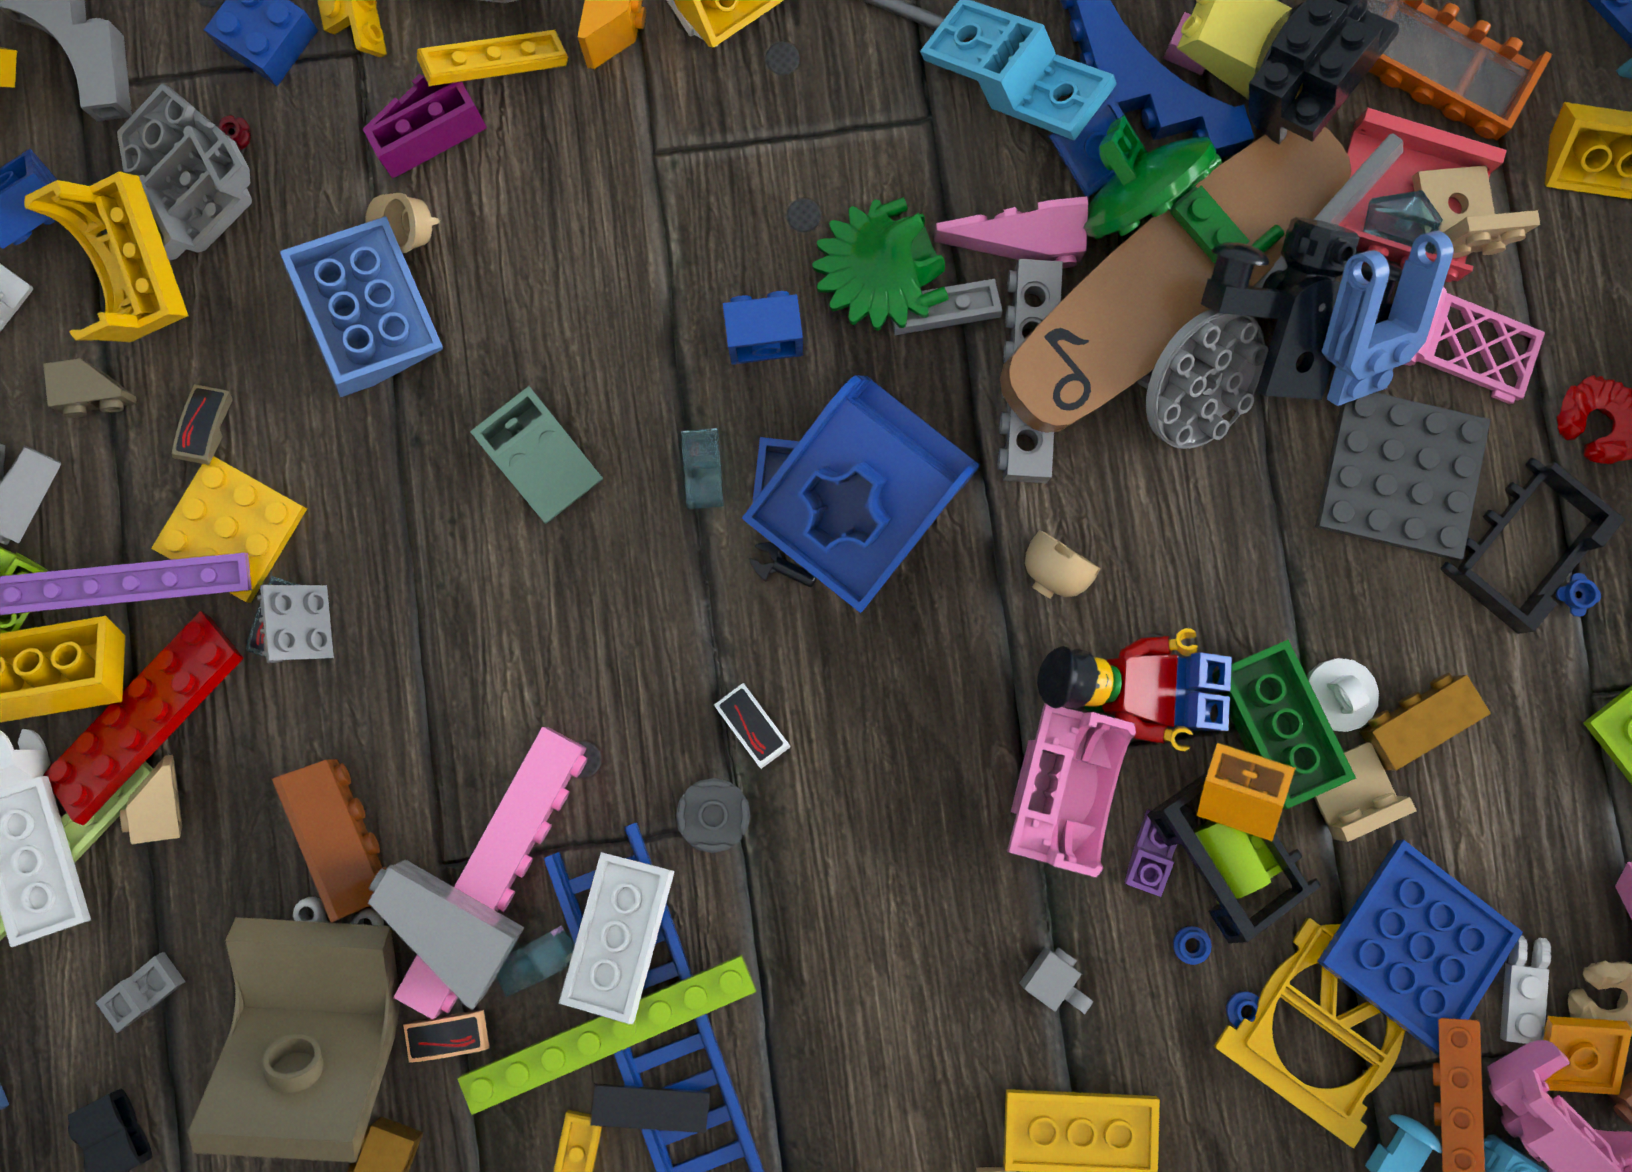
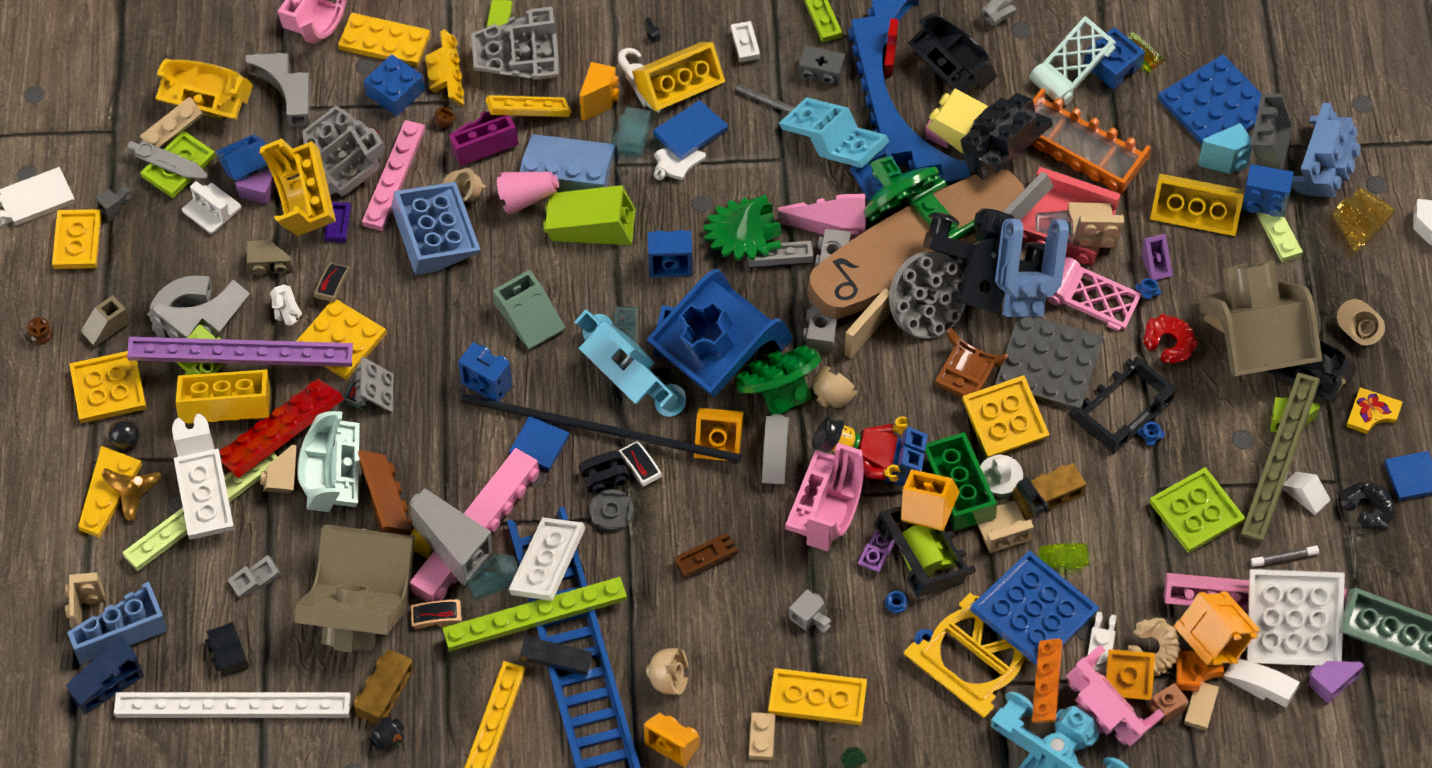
camera: 10 degrees right, 25 degrees down
none -> medium lavender slope [235,168,276,205]
none -> white rock [270,285,302,326]
none -> light aqua piece [297,411,360,512]
none -> dark purple tile [324,202,351,243]
none -> bright pink plate [362,120,425,231]
none -> reddish brown tile [433,108,455,128]
none -> blue piece [458,342,513,402]
none -> black piece [461,394,741,463]
none -> bright pink cone [497,172,559,215]
none -> blue tile [509,416,569,472]
none -> medium blue slope [520,134,615,193]
none -> lime slope [543,185,636,245]
none -> medium azure piece [574,309,686,417]
none -> black brick [578,450,630,494]
none -> clear light blue brick [614,107,651,157]
none -> tan cylinder [646,648,688,695]
none -> blue tile [653,100,728,160]
none -> white arm [654,148,706,180]
none -> reddish brown hinge [674,533,739,579]
none -> light orange slope [694,408,744,461]
none -> green bracket [735,345,821,416]
none -> light grey arch [762,414,789,484]
none -> tan tile [844,288,890,359]
none -> dark orange piece [935,328,1008,398]
none -> yellow plate [962,375,1050,459]
none -> black bar [1016,477,1050,518]
none -> clear neon green slope [1039,543,1090,570]
none -> blue plate [1135,278,1161,299]
none -> medium lavender slope [1141,234,1173,280]

